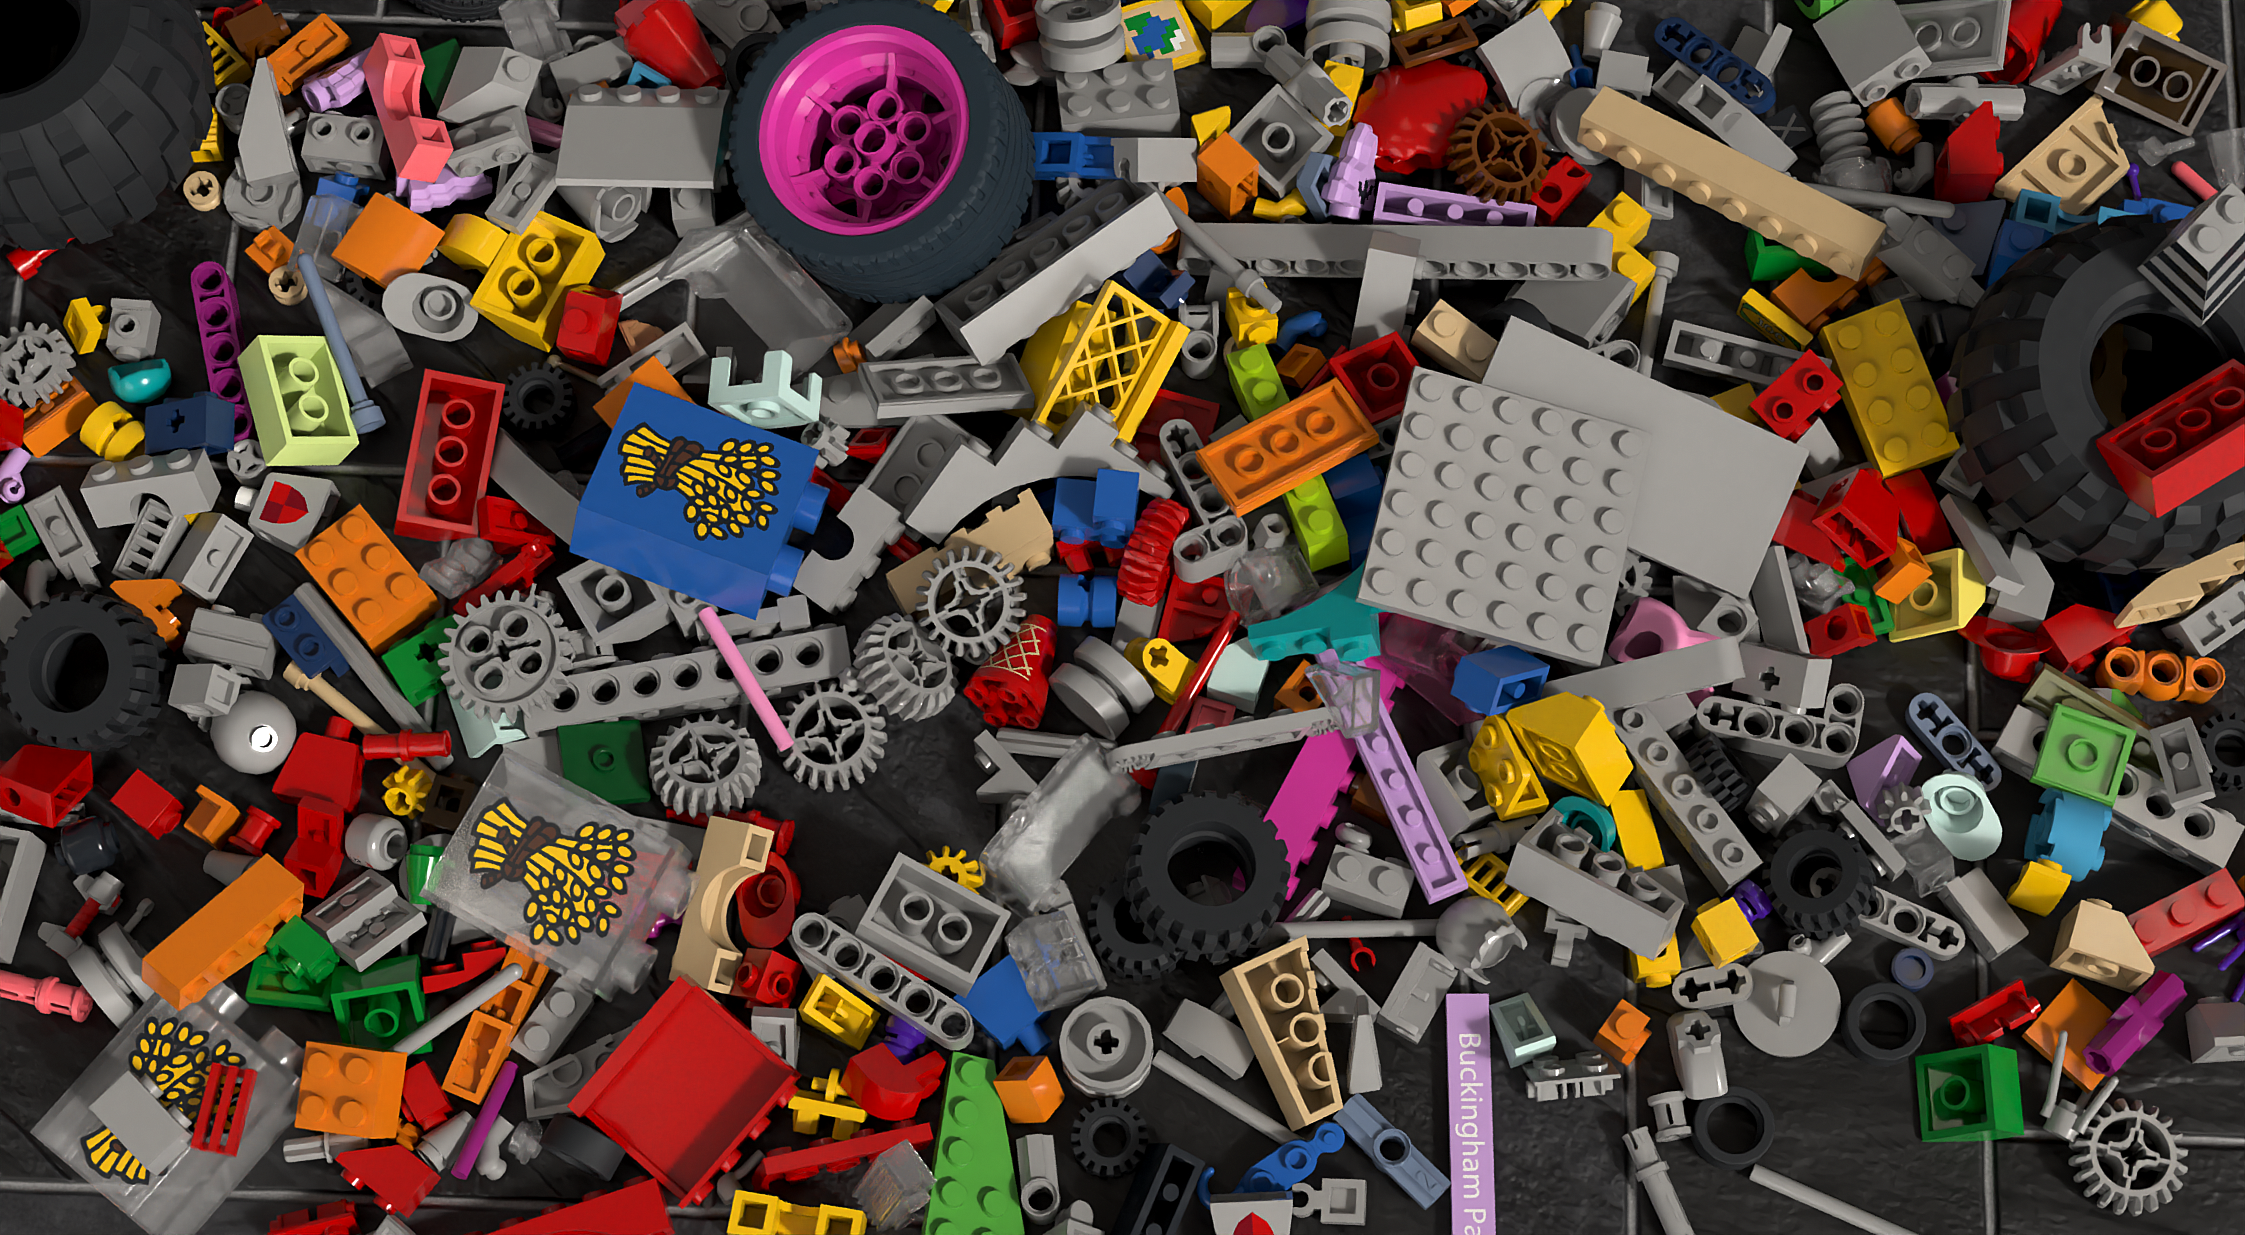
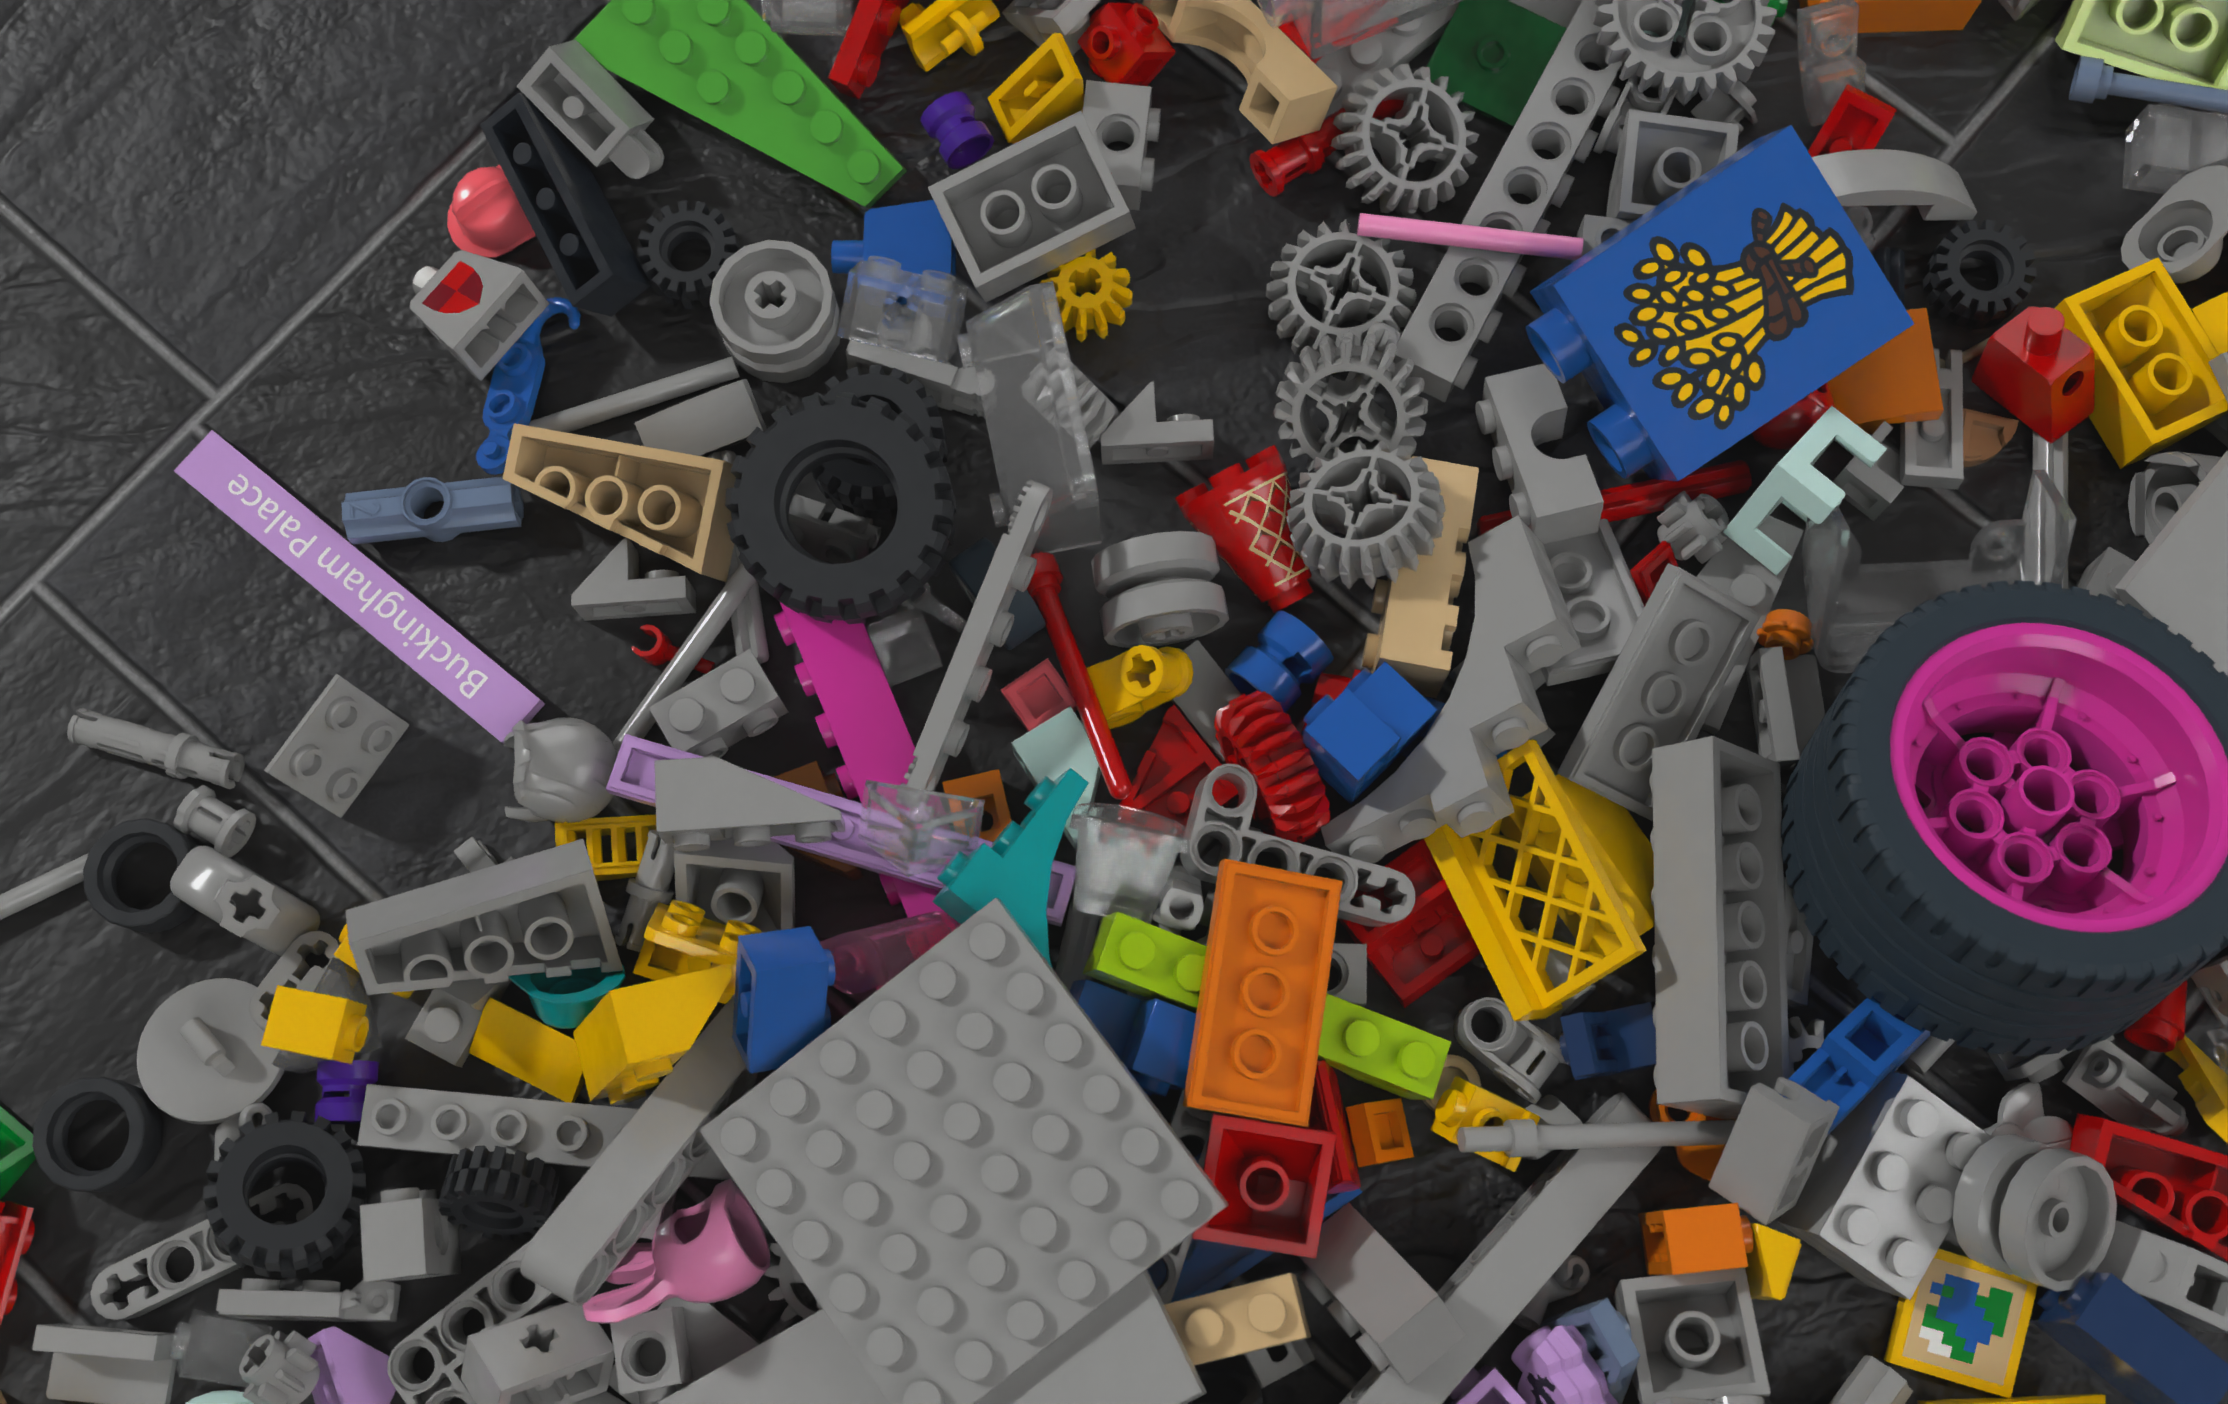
camera: 130 degrees right, 5 degrees up
red slope [394,369,506,542] -> none
red hinge [452,537,556,618] -> none
light grey plate [695,595,813,649] -> none
red piece [735,851,801,949] -> none
light grey beam [792,913,974,1050] -> none
red brick [840,1042,946,1121] -> none
orange panel [993,1055,1065,1123] -> none
light grey axle [996,727,1118,764] -> none
light grey piece [1016,1134,1061,1225] -> none
yellow arm [1253,187,1309,223] -> none
blue arm [1270,310,1328,355] -> none
light grey plate [1292,1178,1367,1225] -> none
light grey piece [1335,822,1373,849] -> none
light grey slope [1346,995,1382,1094] -> none
light grey hinge [1377,942,1458,1045] -> none
light aqua slope [1489,992,1556,1068] -> none
orange brick [1592,998,1652,1067] -> none
dark blue tile [1889,948,1934,992] -> none
none -> light grey slope [654,757,845,851]

